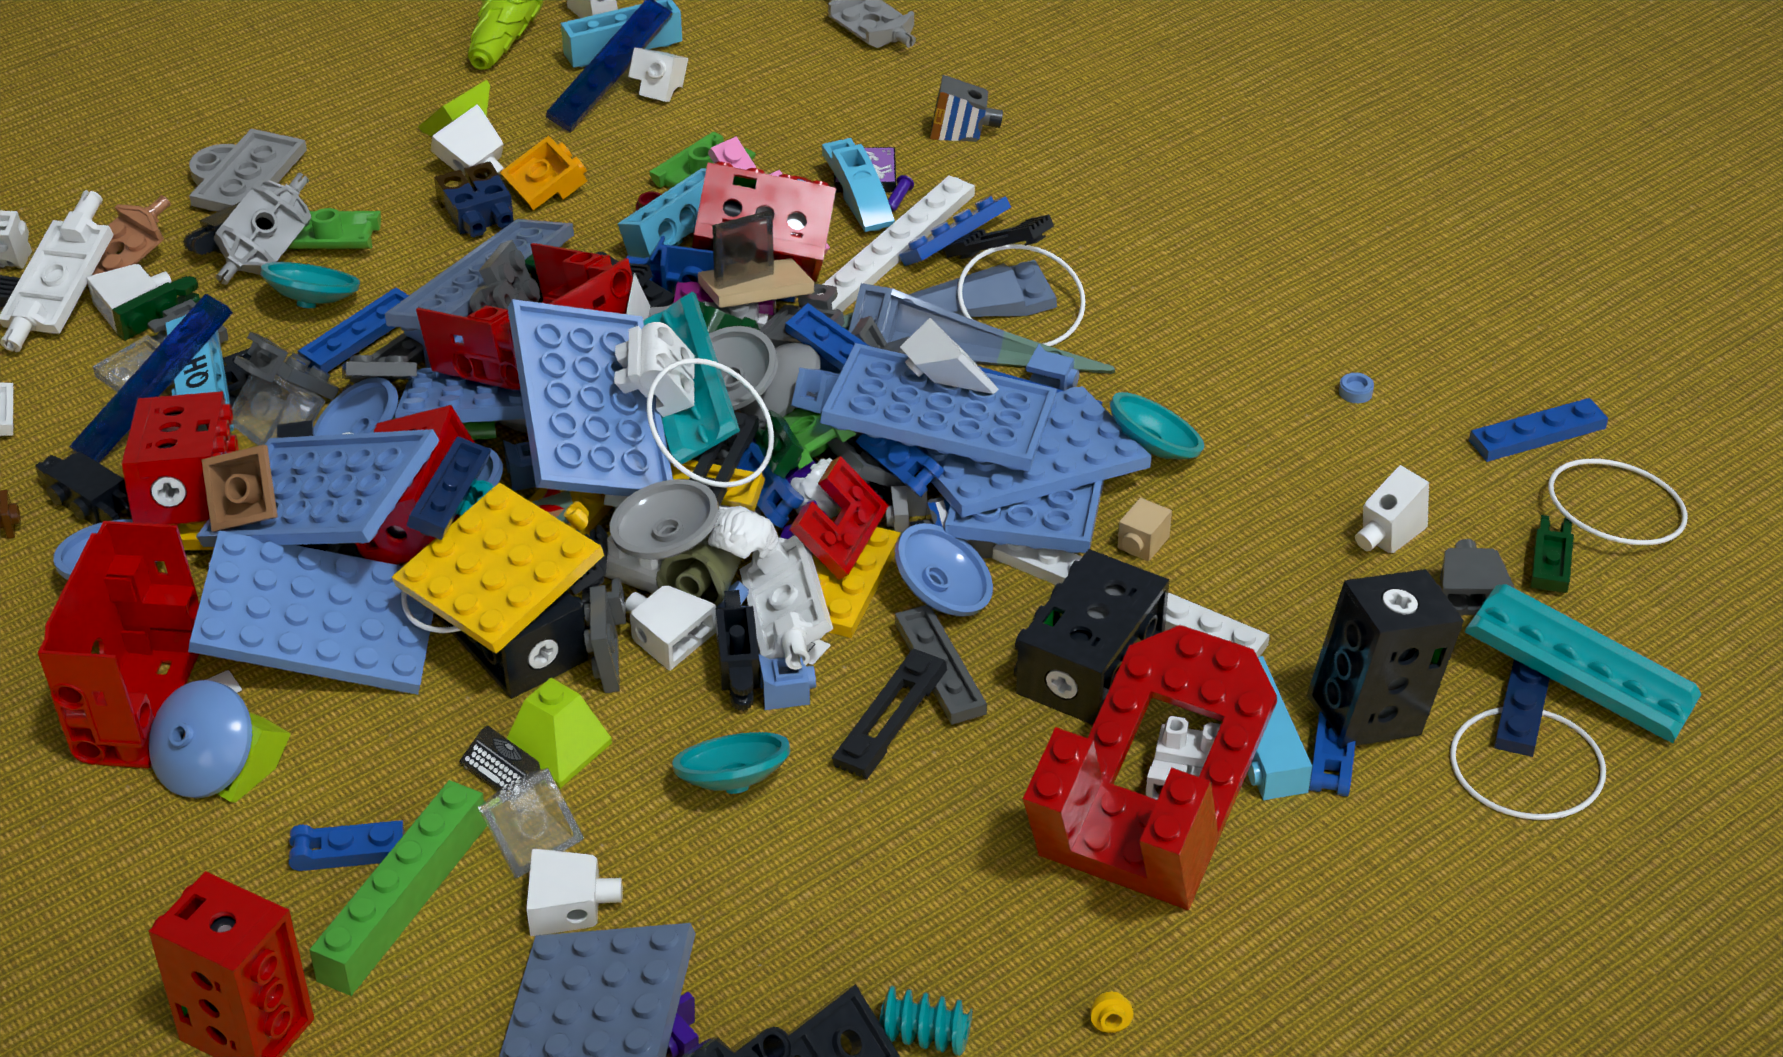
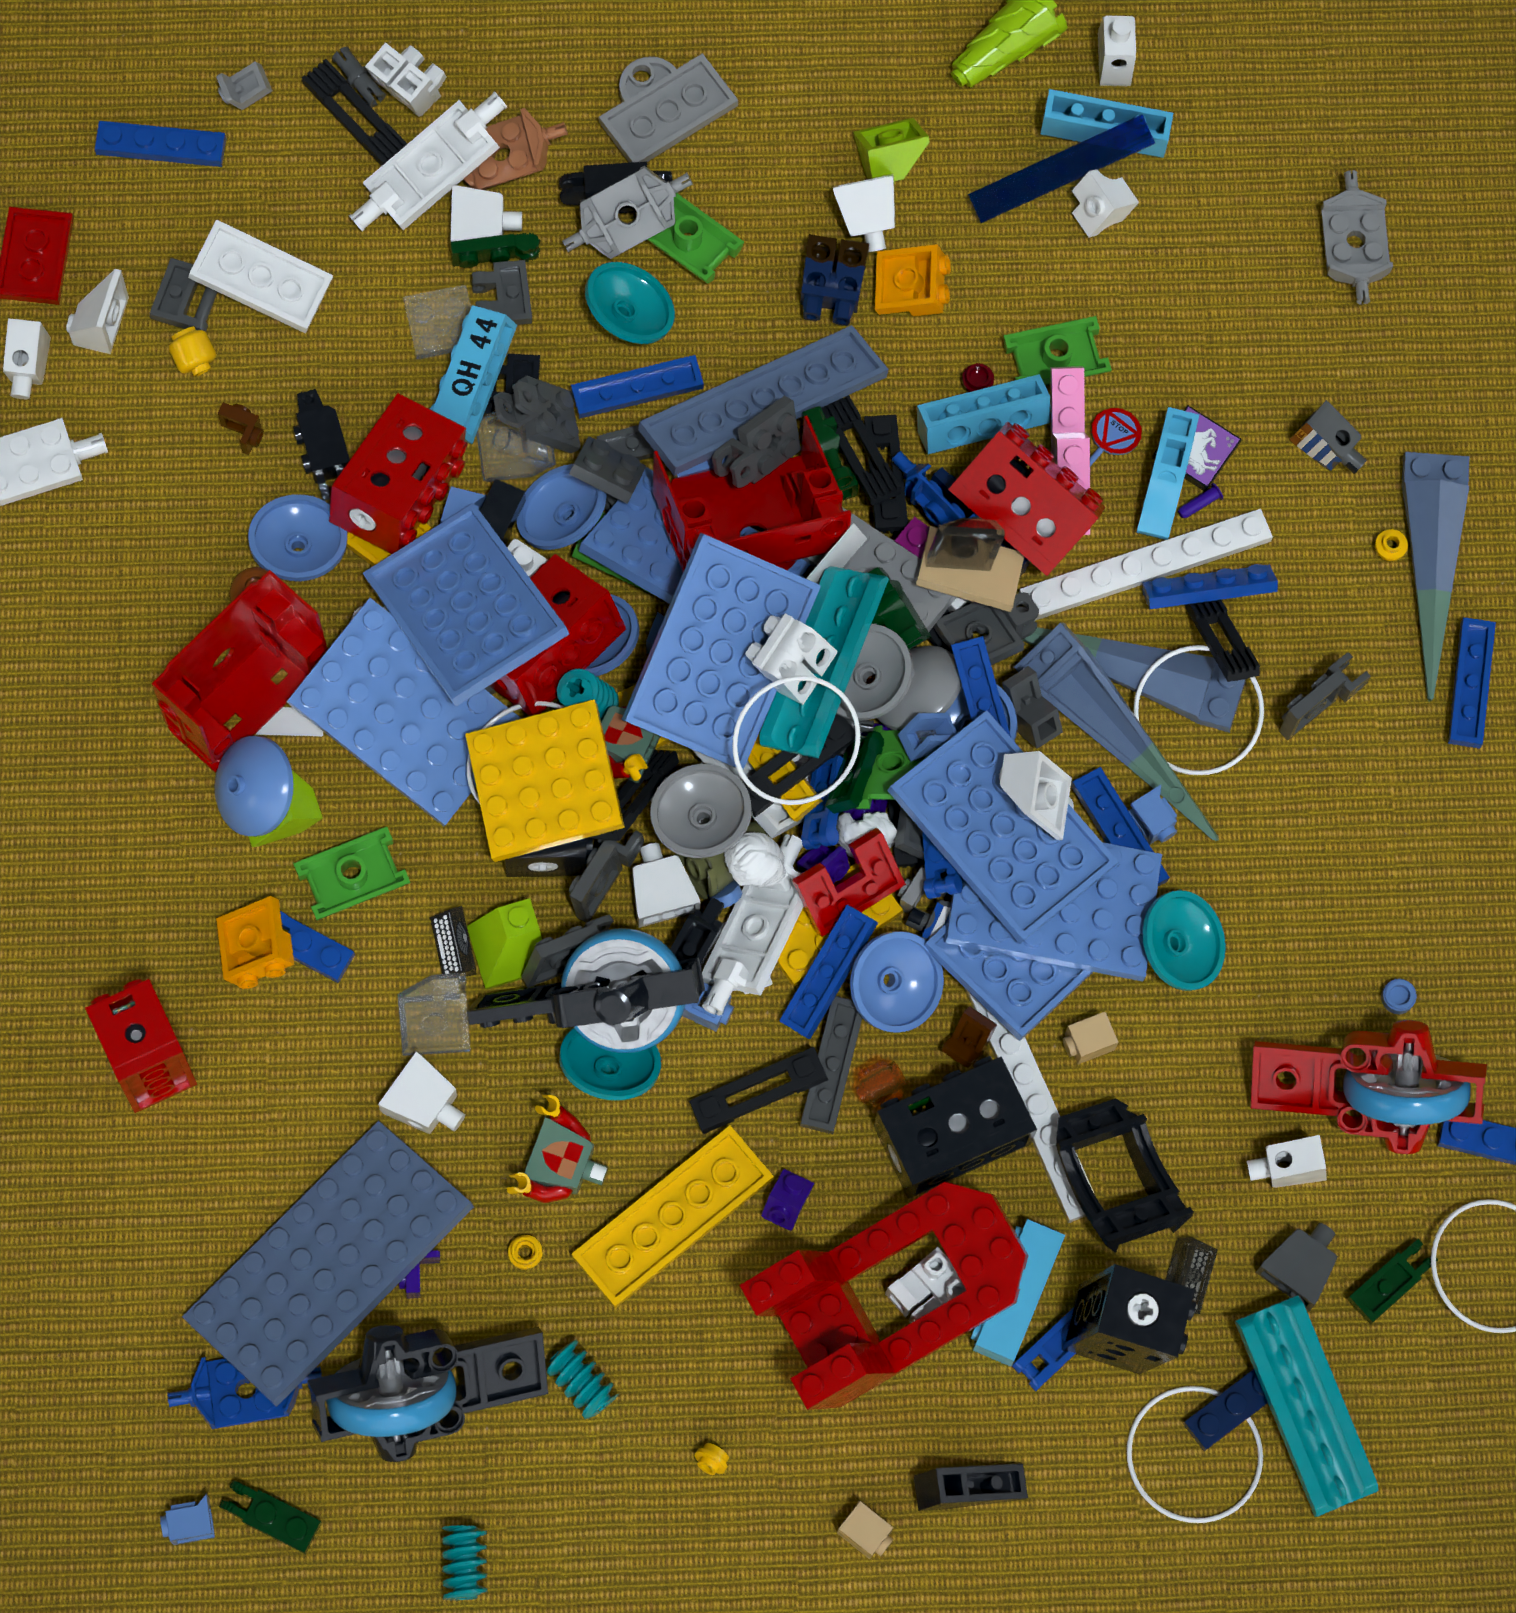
camera: 30 degrees right, 30 degrees up
clear blue tile [69,294,233,463] -> none
medium nougat slope [202,445,278,532] -> none
bright green brick [309,780,488,996] -> none
dark blue plate [407,436,491,540] -> none
none -> light orange plate [216,896,295,989]
none -> bright green piece [293,826,411,920]
none -> piece [467,928,705,1053]
none -> torso [507,1094,608,1203]
none -> yellow plate [508,1235,543,1270]
none -> dark grey plate [522,915,614,988]
none -> yellow plate [571,1125,774,1309]
none -> dark purple bracket [761,1169,814,1231]
none -> blue plate [779,904,878,1039]
none -> tan brick [837,1501,893,1559]
none -> clear orange head [855,1059,907,1109]
none -> black slope [914,1464,1028,1511]
none -> reddish brown bracket [941,1006,997,1068]
none -> black wedge [1056,1098,1194,1253]
none -> red piece [1251,1020,1487,1154]
none -> dark grey plate [1279,652,1371,741]
none -> yellow plate [1375,529,1408,561]
none -> sand blue plate [1402,452,1470,702]
none -> blue plate [1448,617,1496,749]

